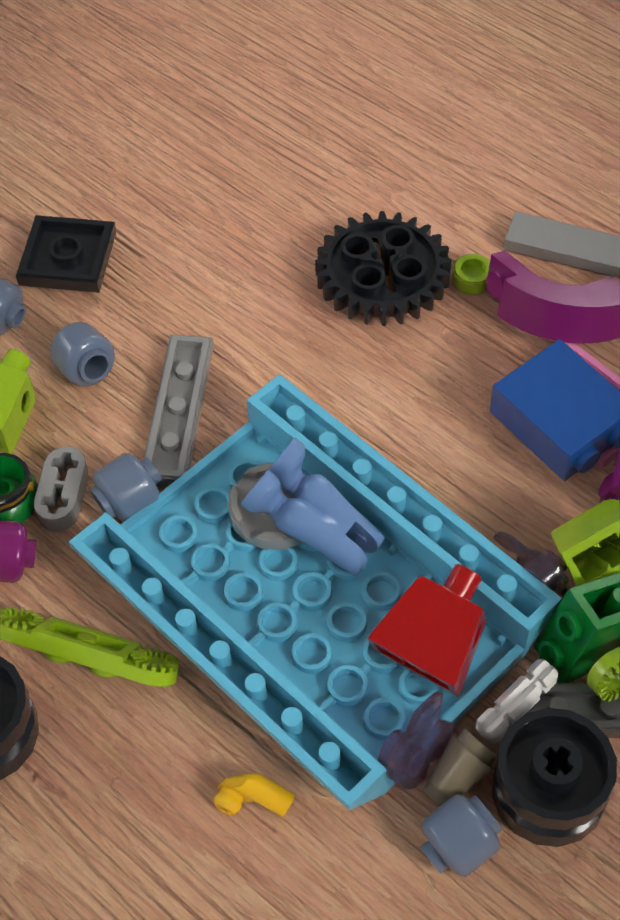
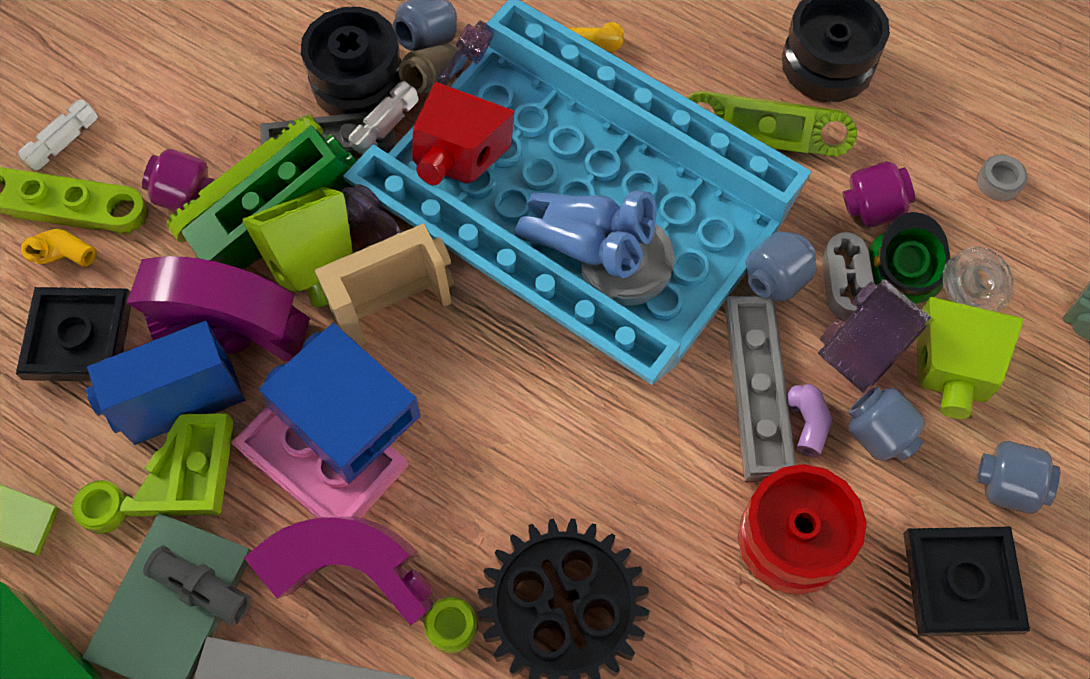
camera: 170 degrees right, 10 degrees up
none -> tan panel [315,223,455,346]
none -> red wheel [737,464,867,595]
none -> lavender arm [787,384,832,458]
none -> clear purple brick [818,279,934,393]

